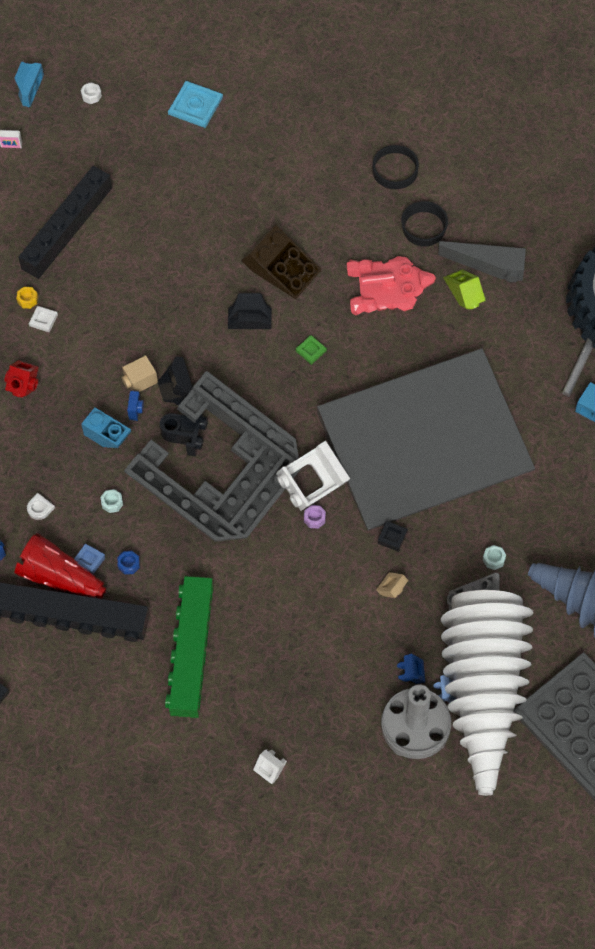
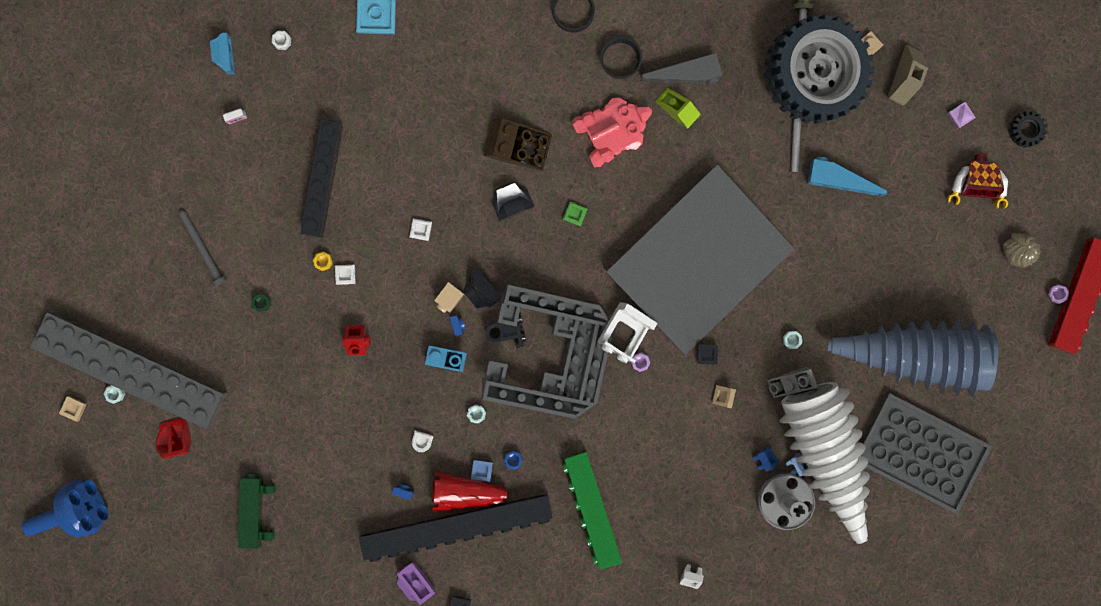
camera: 25 degrees left, 25 degrees up
none -> white tile [410,219,432,241]

